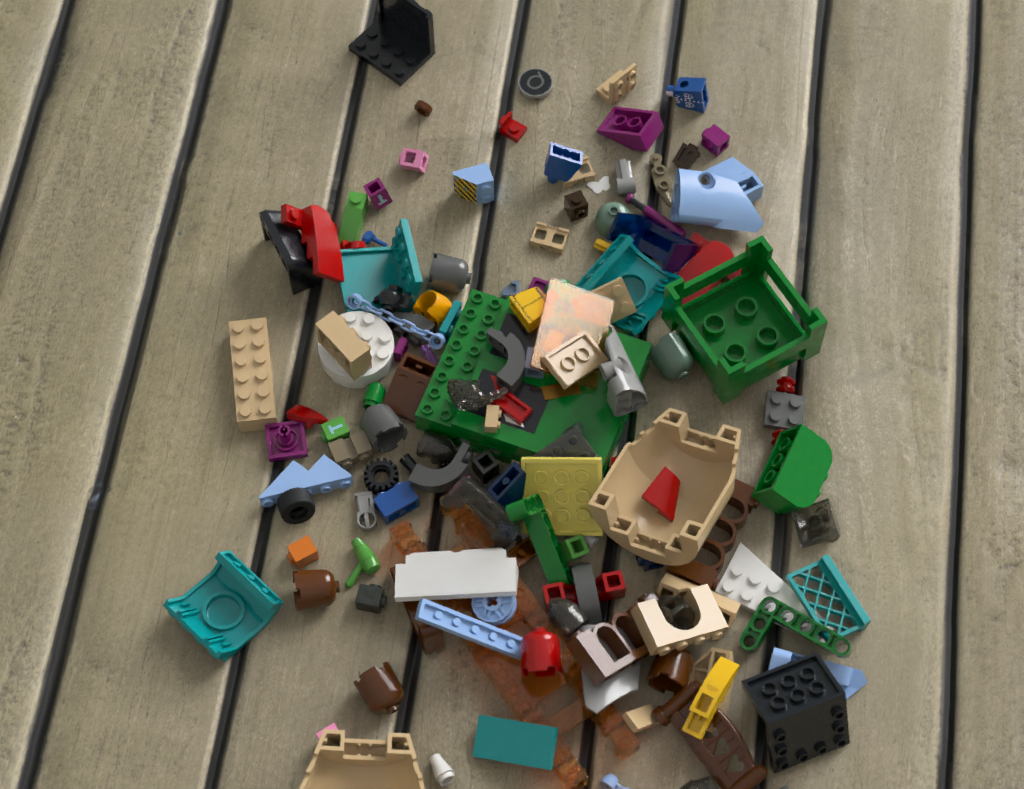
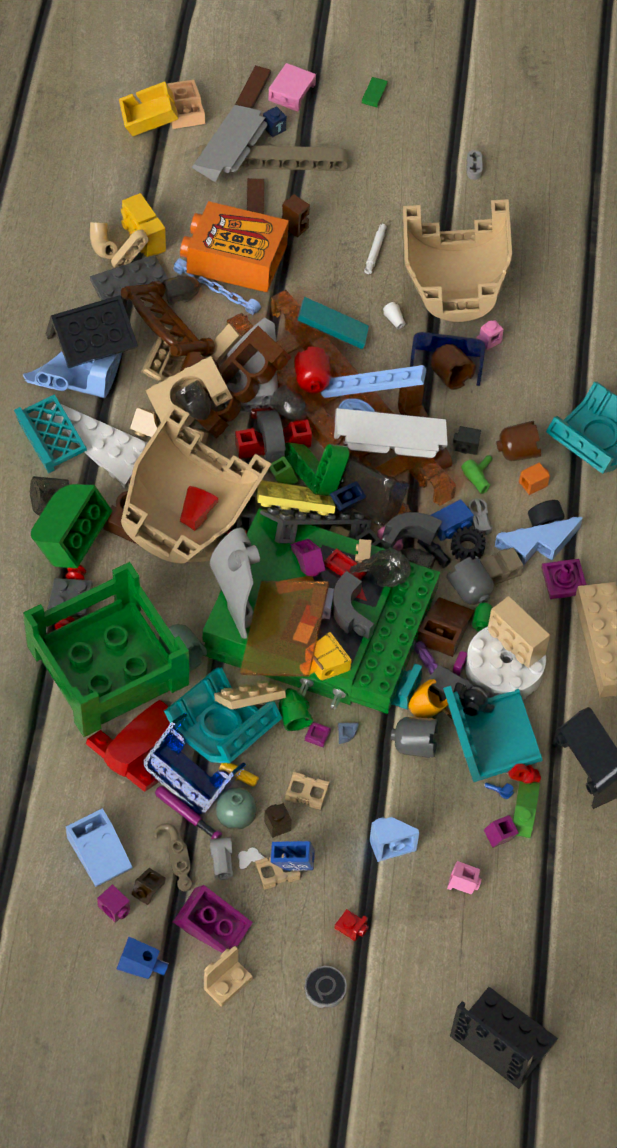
camera: 175 degrees right, 5 degrees down
red slope [281,204,344,284] -> none
red slope [286,404,328,429] -> none
bright green brick [319,416,350,444] -> none
light blue piece [346,293,446,350] -> none
reddish brown tile [414,100,433,116] -> none
tan tile [541,330,609,390] -> none
light blue panel [671,168,764,233] -> none
yellow slope [682,656,740,740] -> none
green beam [740,596,852,659] -> none
none -> magenta arch [290,539,325,576]
none -> clear blue windscreen [410,332,485,386]

